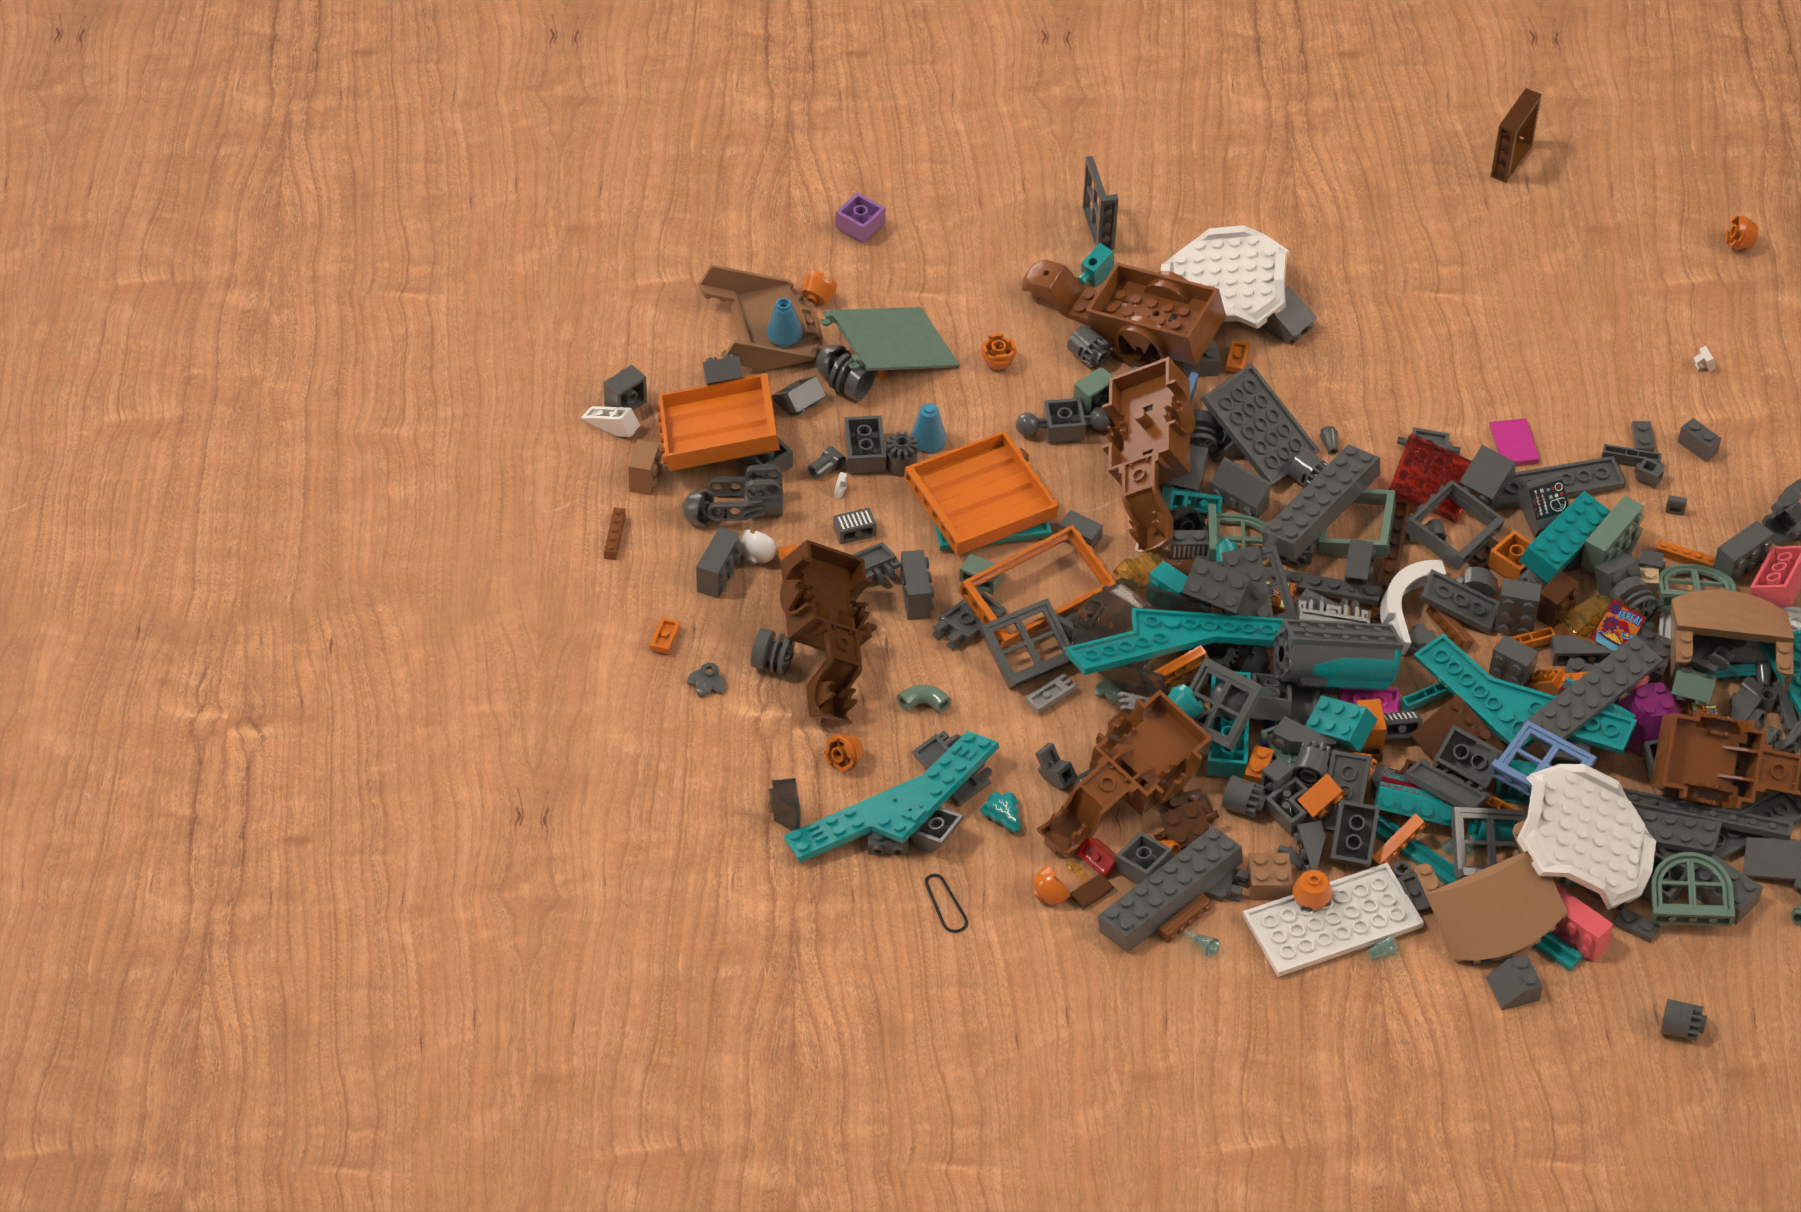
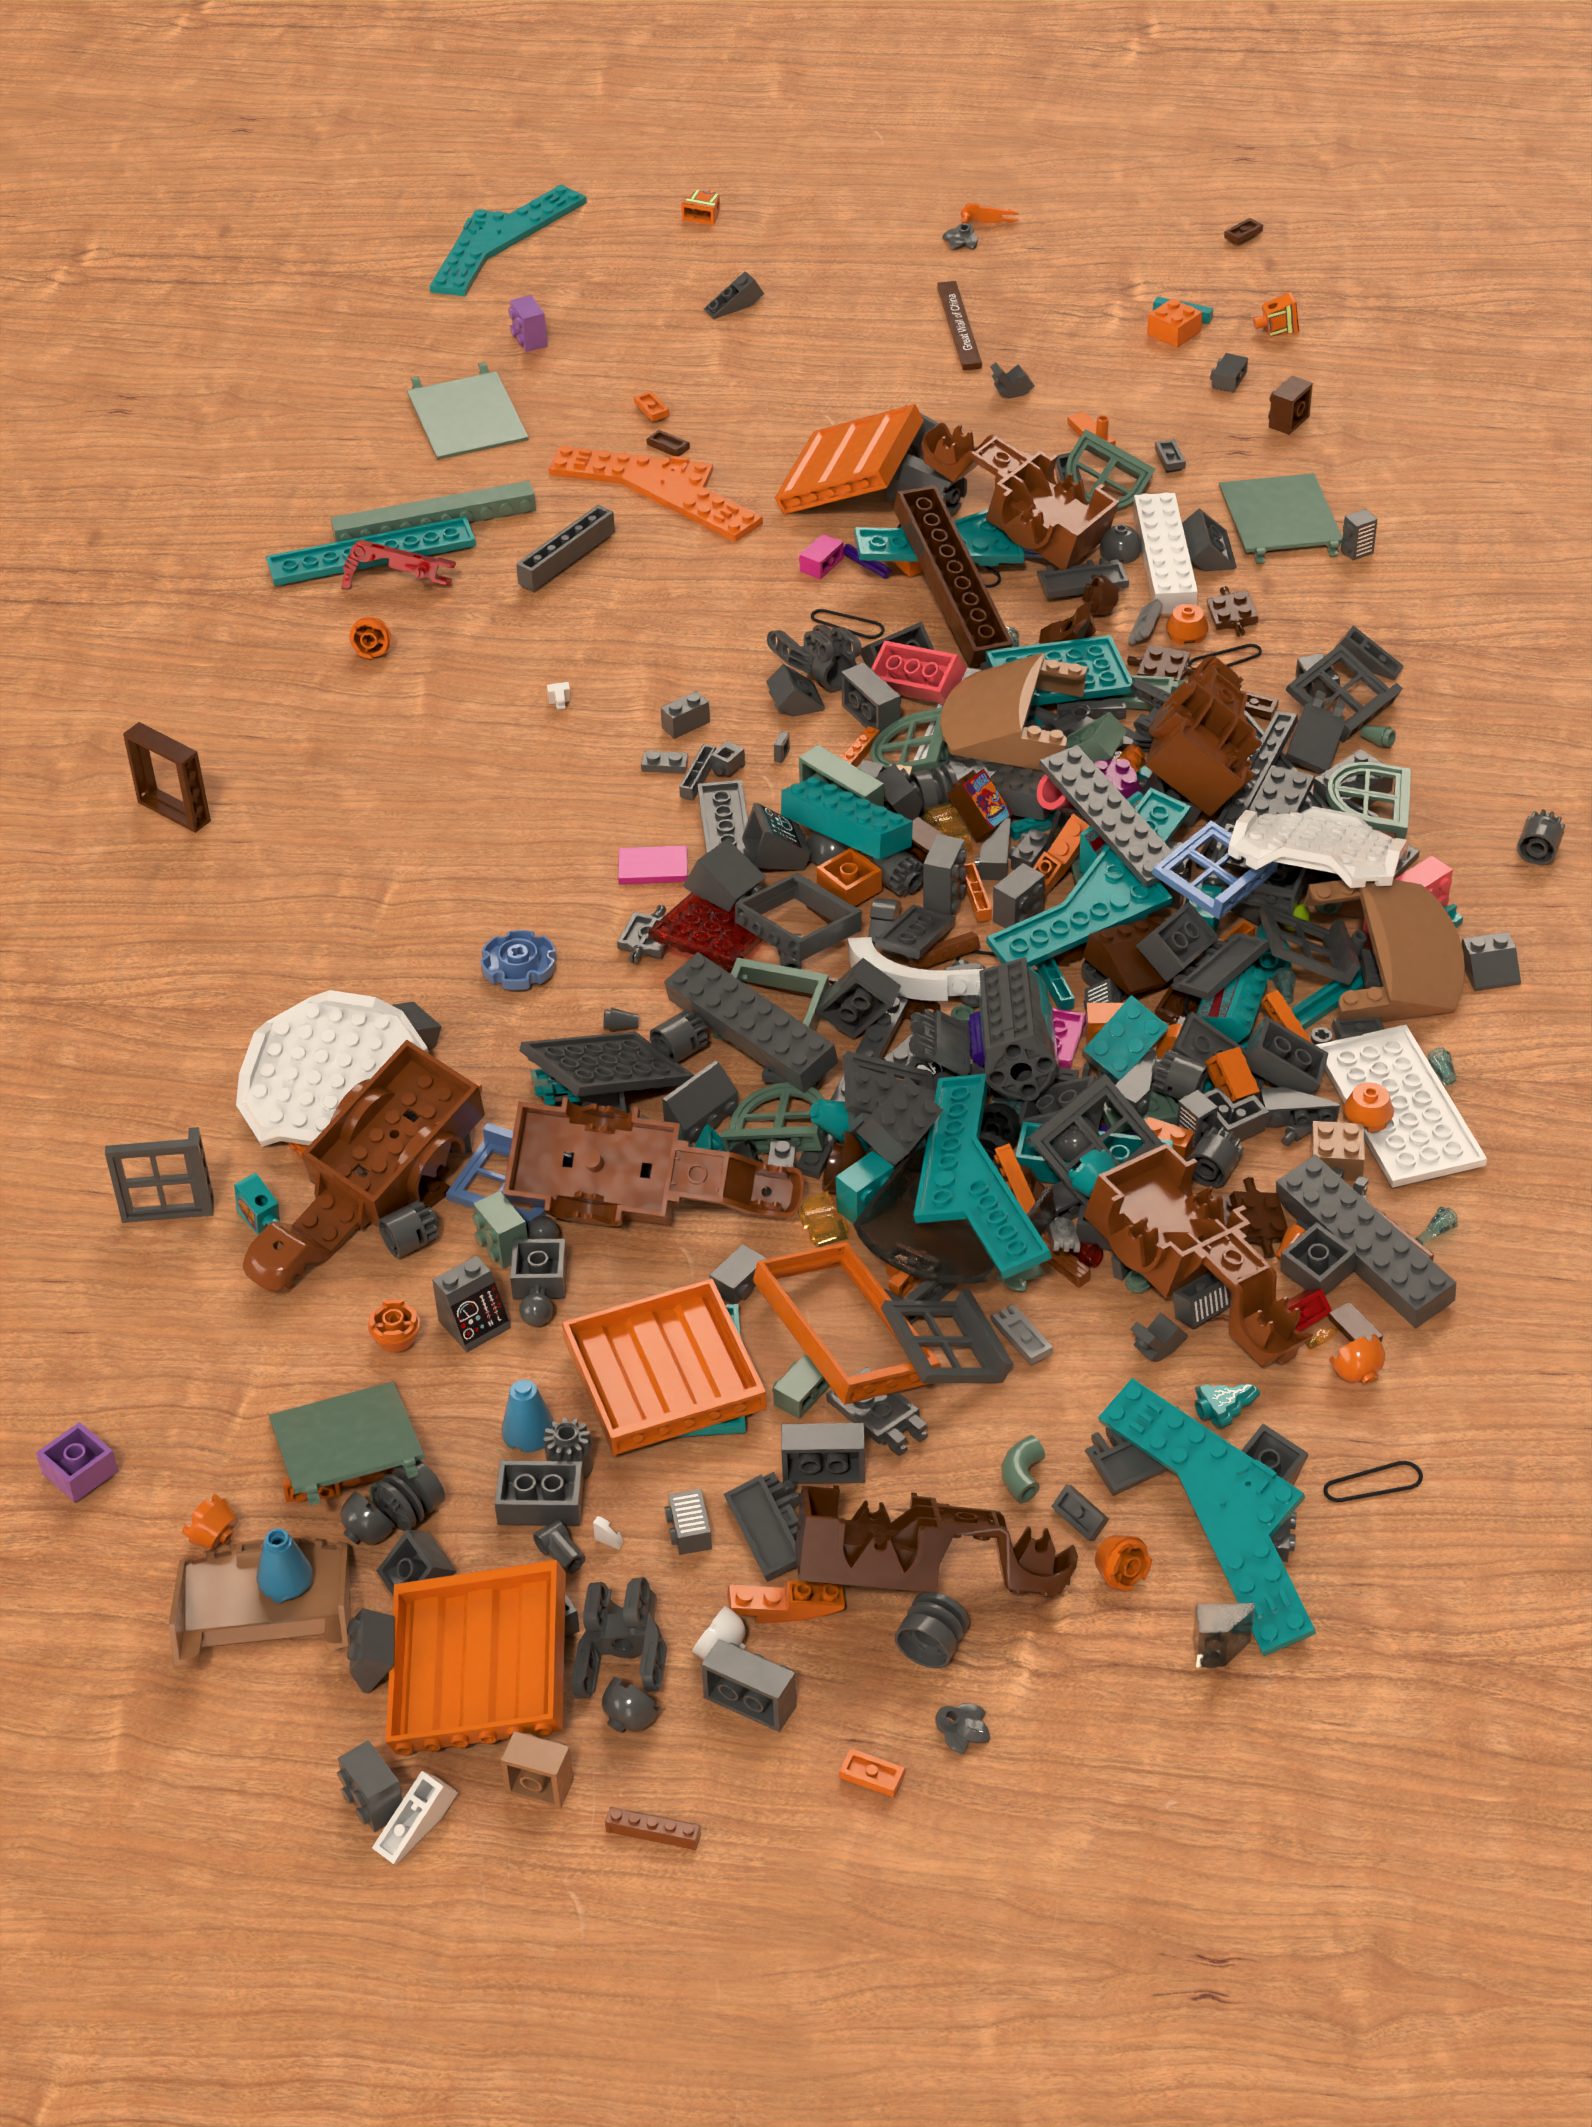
camera: 80 degrees left, 5 degrees down
none -> slope [432,1255,511,1352]
none -> medium blue piece [481,930,556,990]
none -> dark grey slope [766,664,825,717]
none -> dark grey plate [1051,1484,1109,1541]

